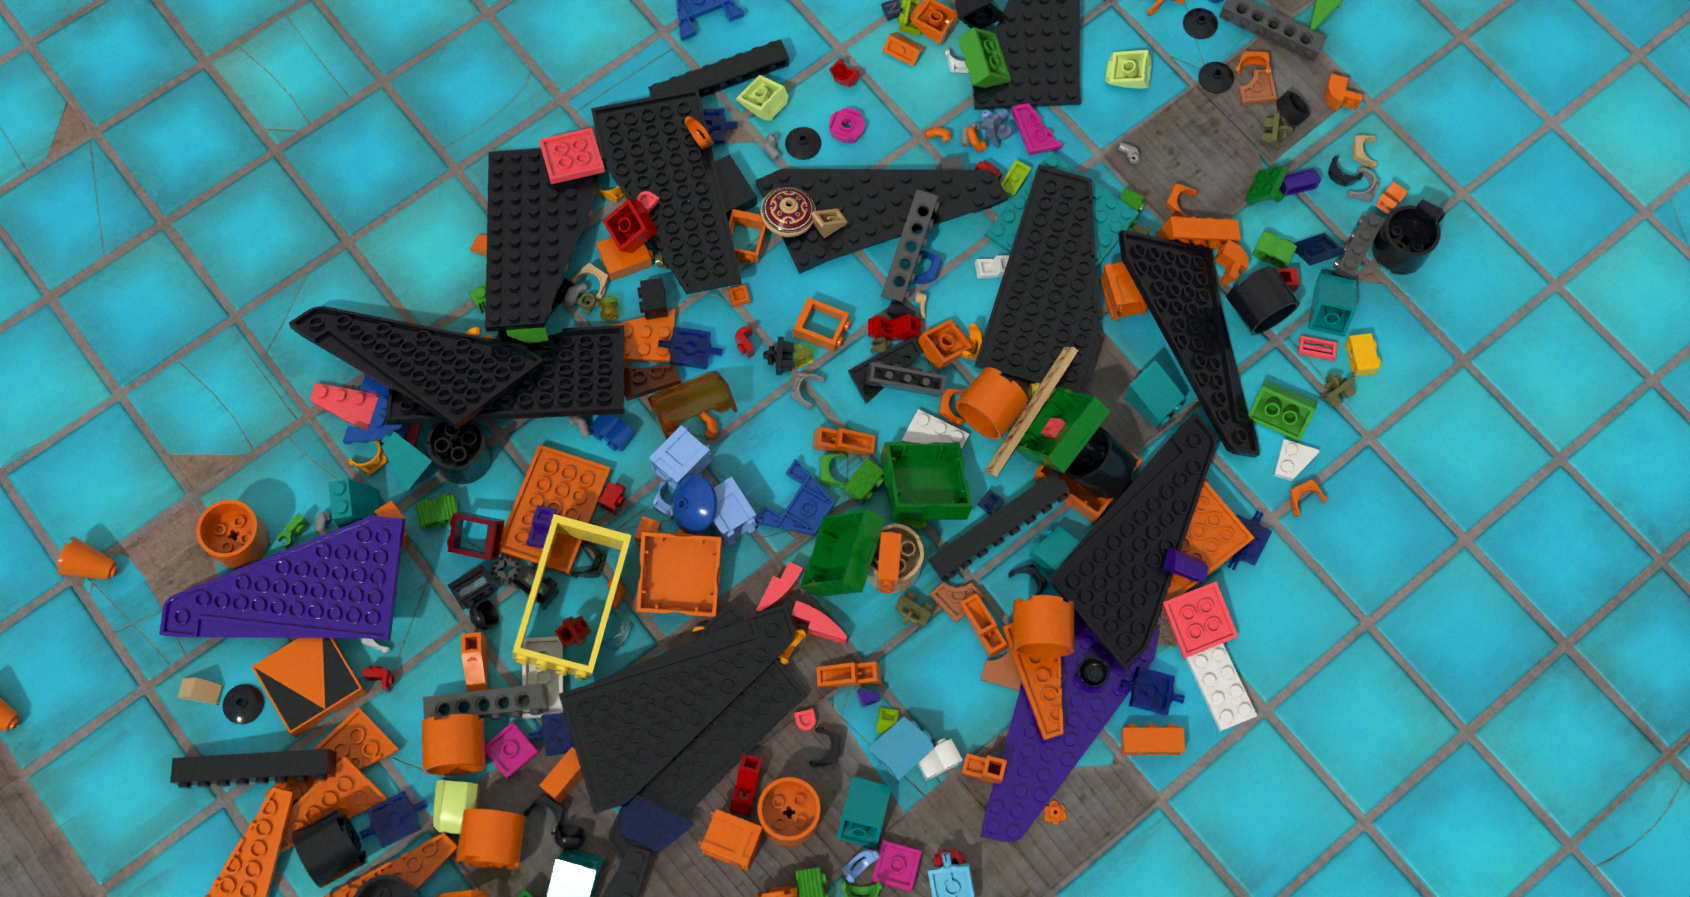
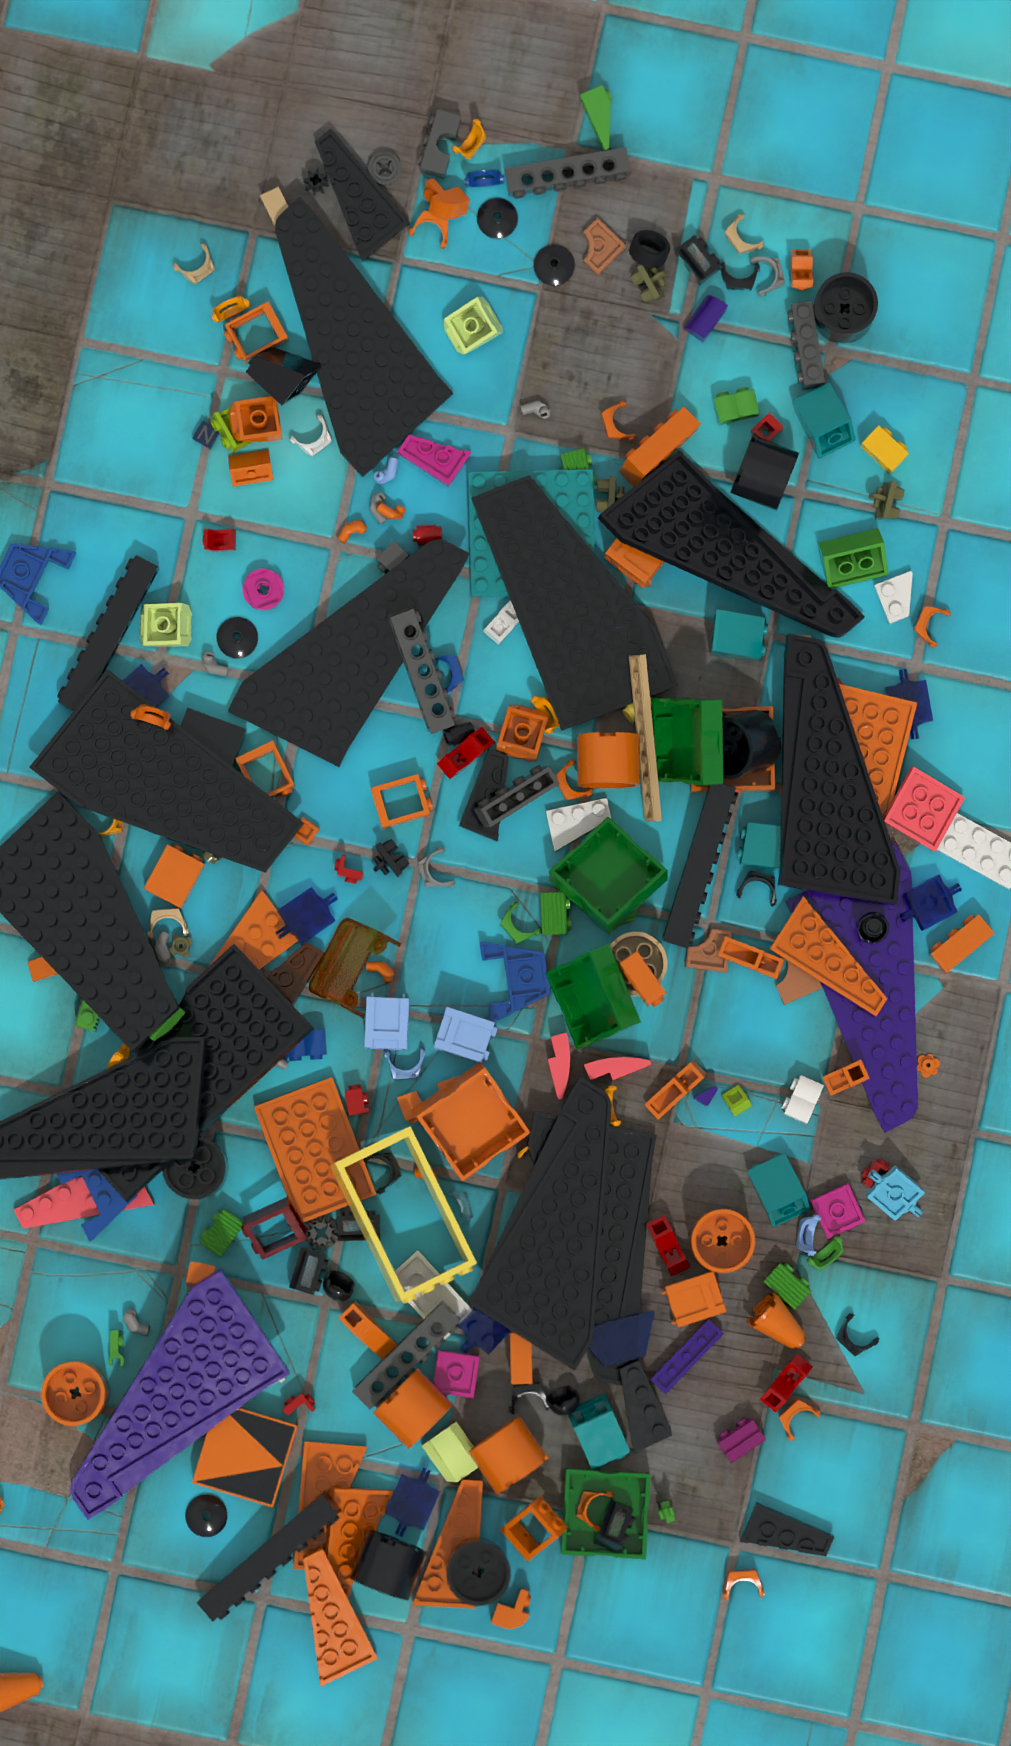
camera: 40 degrees left, 15 degrees up
tan slope [177,677,223,705] -> none
teal slope [328,479,380,528] -> none
light orange helmet [348,440,389,476] -> none
teal slope [381,432,432,491] -> none
dark purple slope [527,505,557,549] -> none
coral plate [539,128,605,184] -> none
dark red brick [555,616,592,648] -> none
clear yellow wheel [599,296,619,321] -> none
red brick [603,199,658,253] -> none
coral tile [637,191,660,214] -> none
black brick [637,277,668,320] -> none
blue dish [671,475,717,534] -> none
dish [761,187,816,237] -> none
clear yellow tile [793,343,814,369] -> none
coral tile [794,708,816,732] -> none
black helmet [809,727,842,767] -> none
tan slope [812,208,848,238] -> none
orange slope [812,426,875,455] -> none
medium azure brick [868,717,934,781] -> none
olive plate [870,337,891,354] -> none
olive hips [894,592,933,627] -> none
tan hand [915,293,926,320] -> none
bright green slope [958,27,1011,88] -> none
dark blue tile [977,489,1005,515] -> none
sand blue hips [981,113,1012,148] -> none
lime plate [1001,160,1031,198] -> none
orange brick [1013,595,1074,658] -> none
coral tile [1041,417,1065,438] -> none
dark purple brick [1163,547,1208,582] -> none
orange brick [1214,239,1249,286] -> none
orange helmet [1236,51,1271,75] -> none
green plate [1245,165,1288,204] -> none
dark blue tile [1293,233,1343,266] -> none
coral tile [1297,335,1338,362] -> none
orange brick [1324,73,1363,111] -> none
black cone [1416,199,1446,225] -> none
none -> dark purple plate [650,1319,724,1394]
none -> black window [674,235,720,286]

